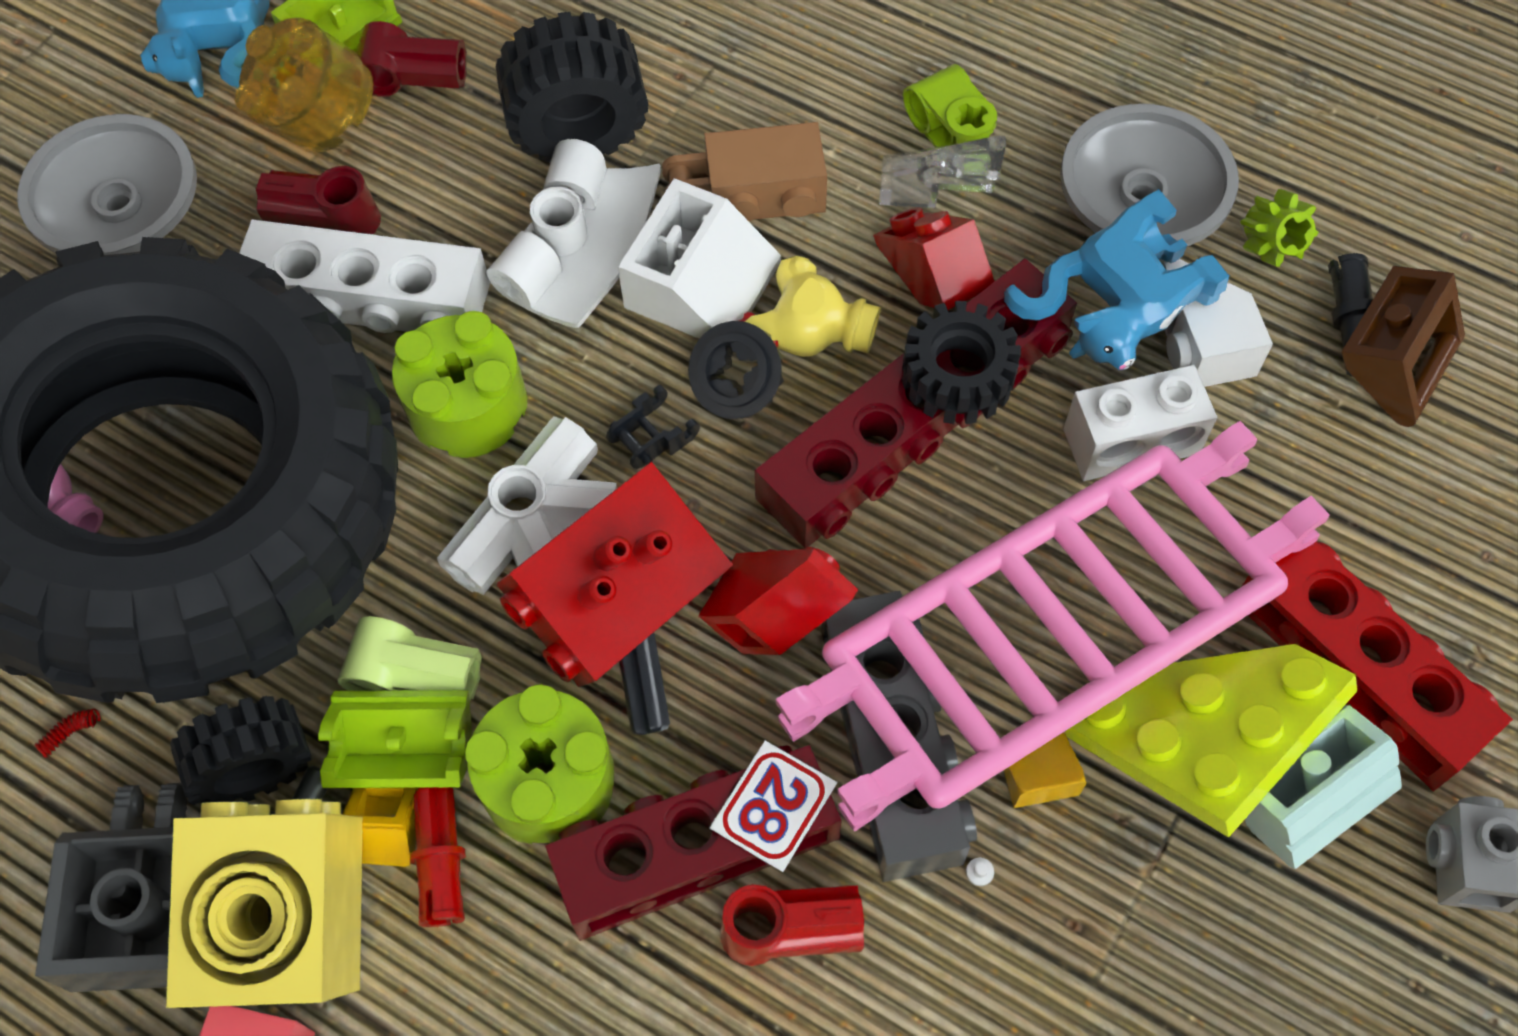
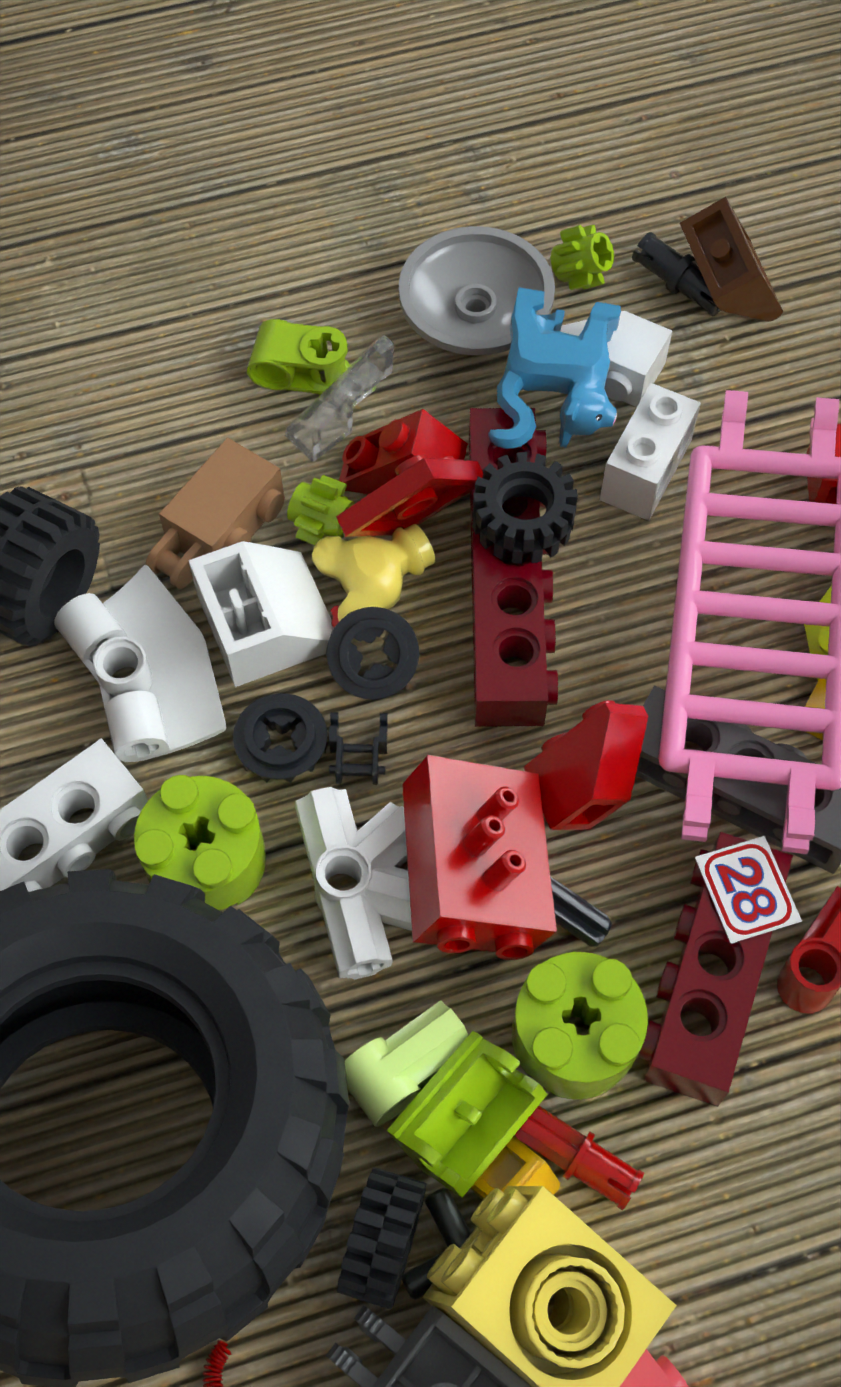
camera: 50 degrees left, 0 degrees up
none -> black gear [233,693,327,783]
none -> lime gear [287,475,355,546]
none -> red plate [336,454,483,537]

